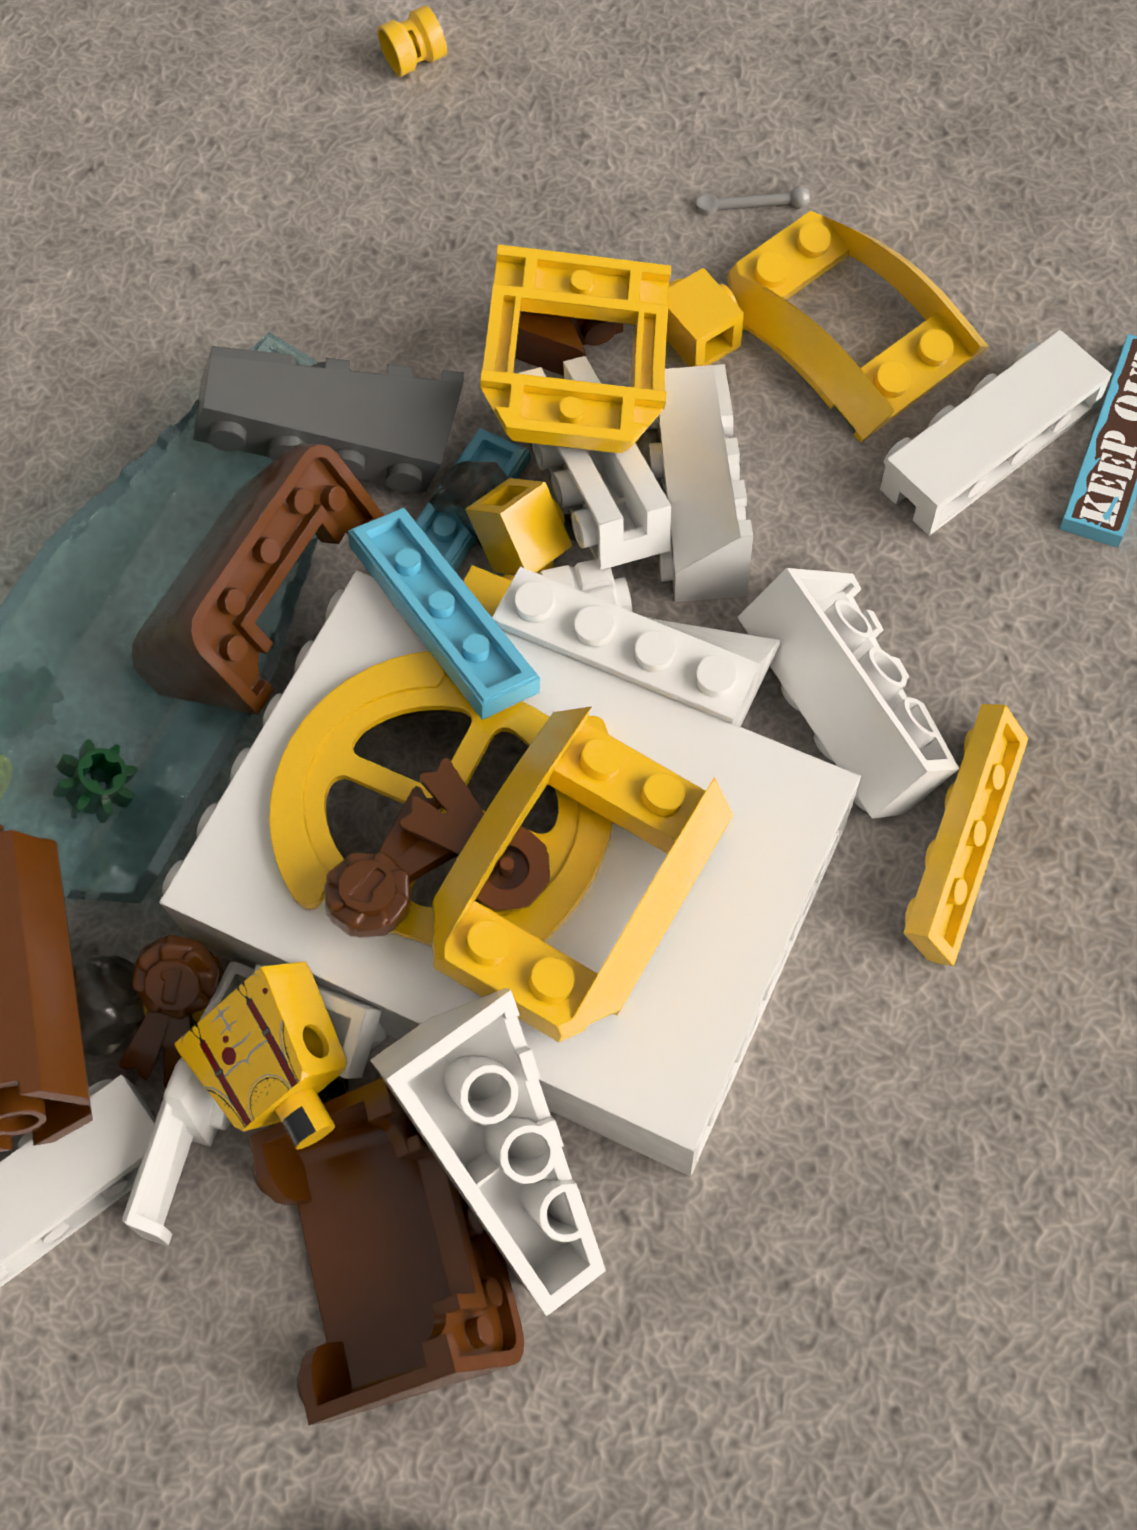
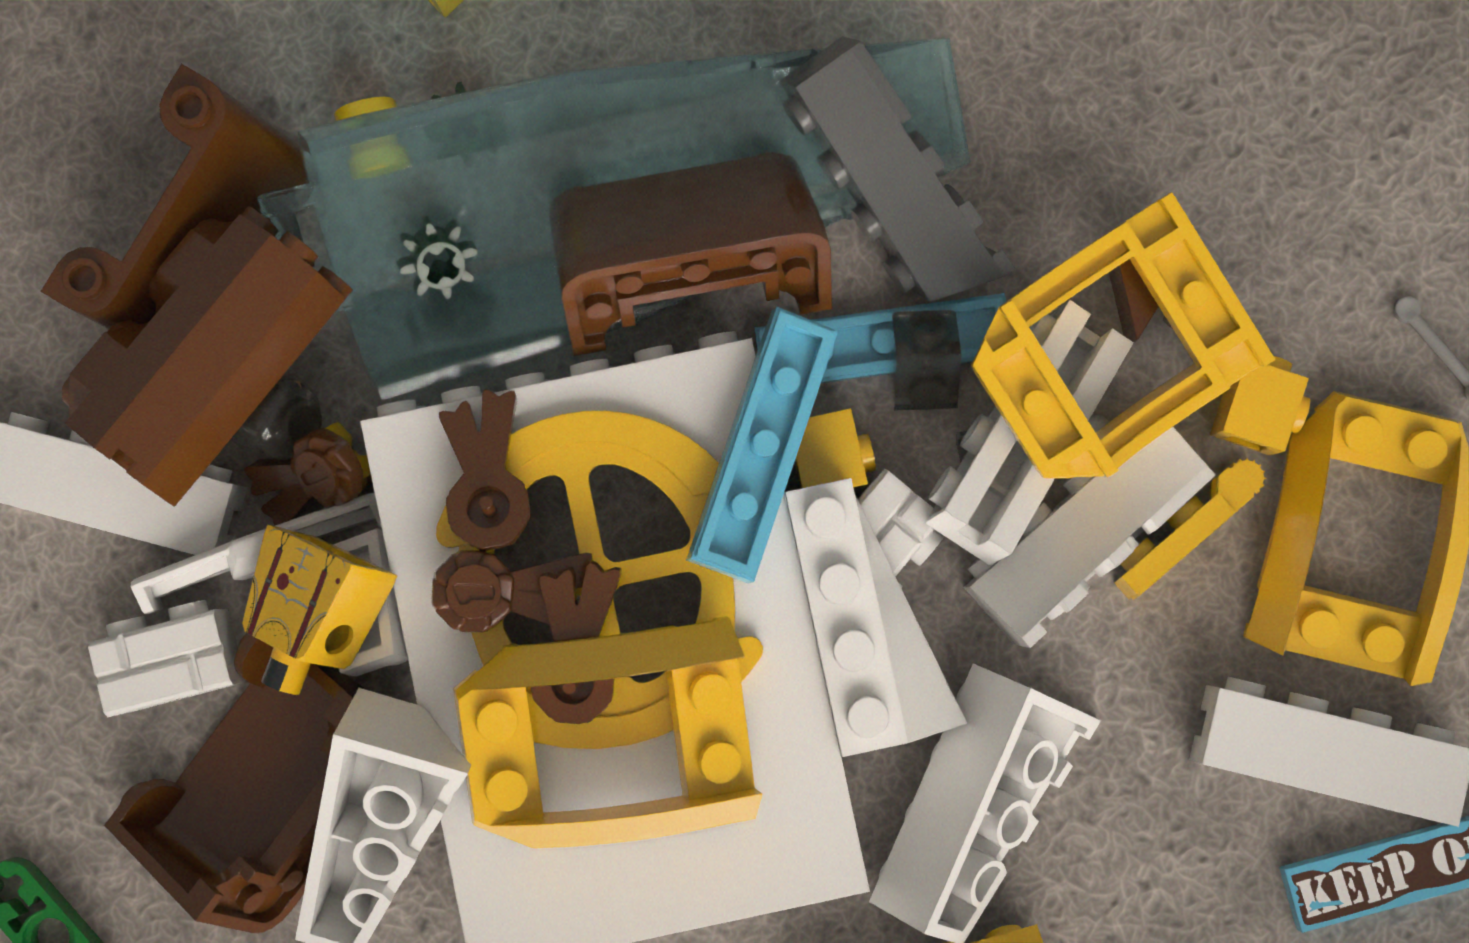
camera: 55 degrees right, 20 degrees up
yellow brick [465,478,572,576] -> none
none -> white brick [88,600,245,717]
none -> reddish brown piece [439,389,531,551]
none -> yellow hinge [1114,458,1266,600]

